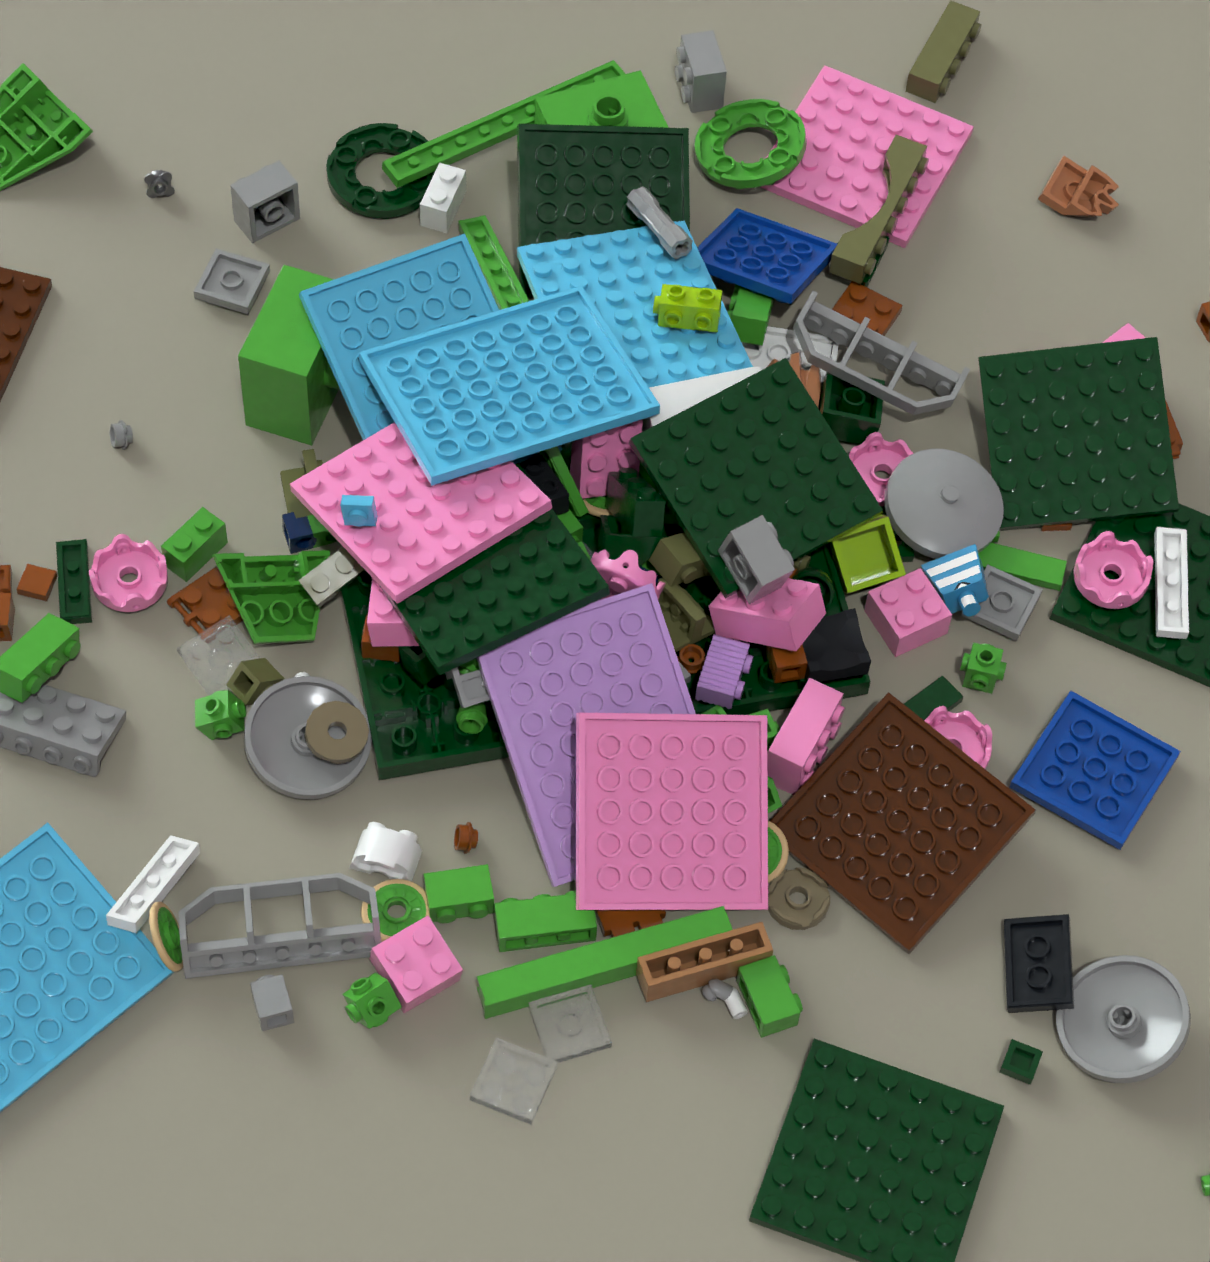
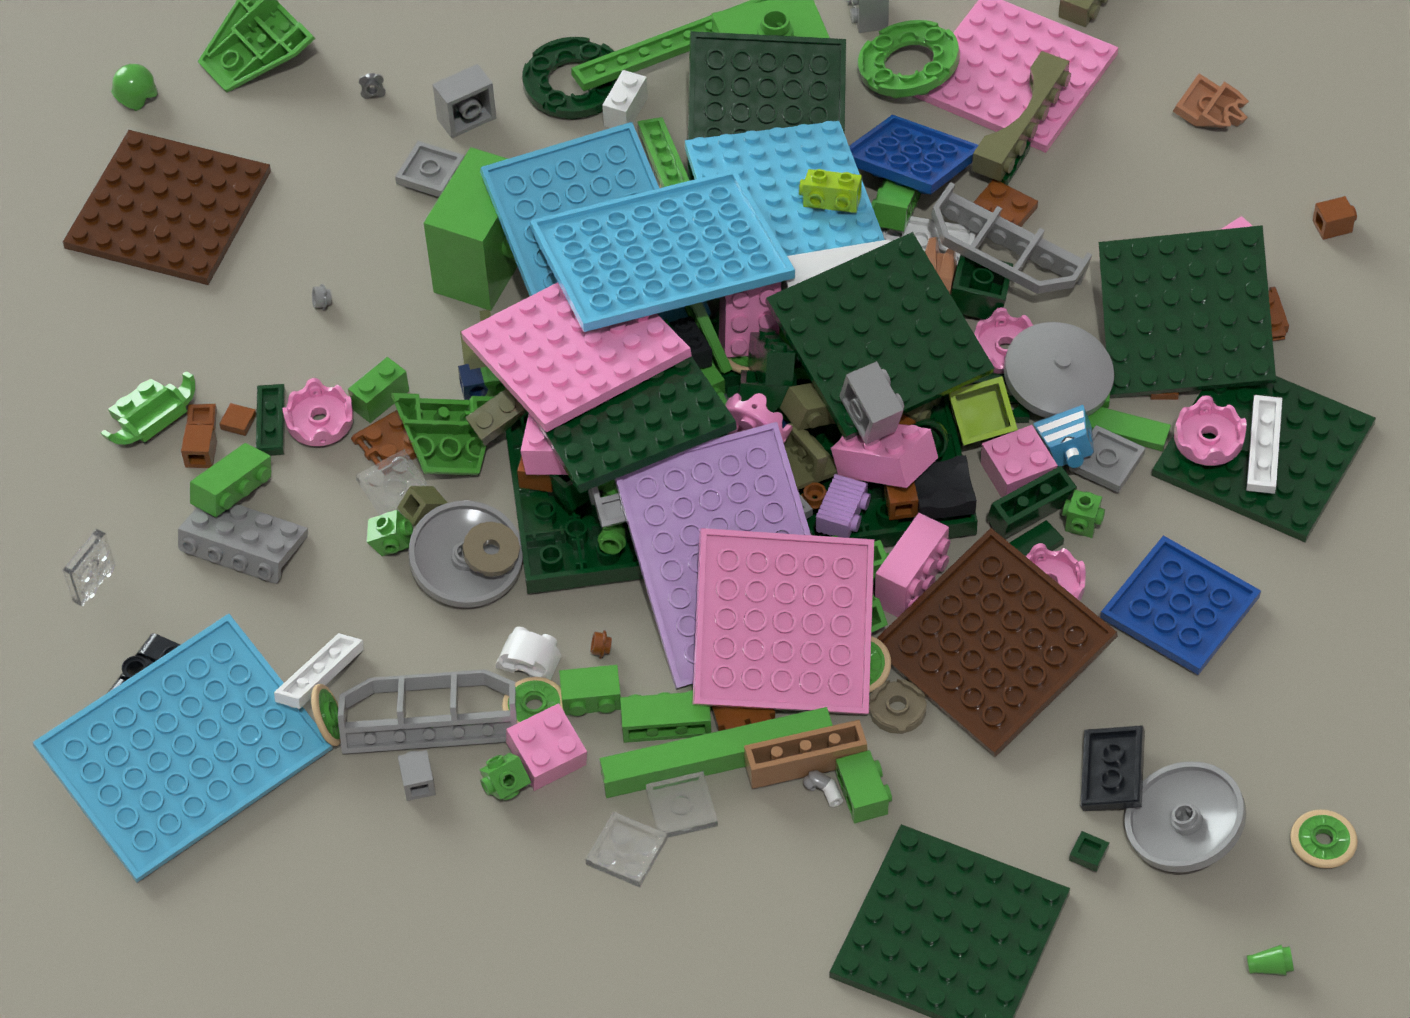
camera: 10 degrees right, 5 degrees down
medium azure plate [340,495,378,527] -> none
light grey axle [626,186,693,259] -> none
none -> dark green brick [987,466,1077,539]

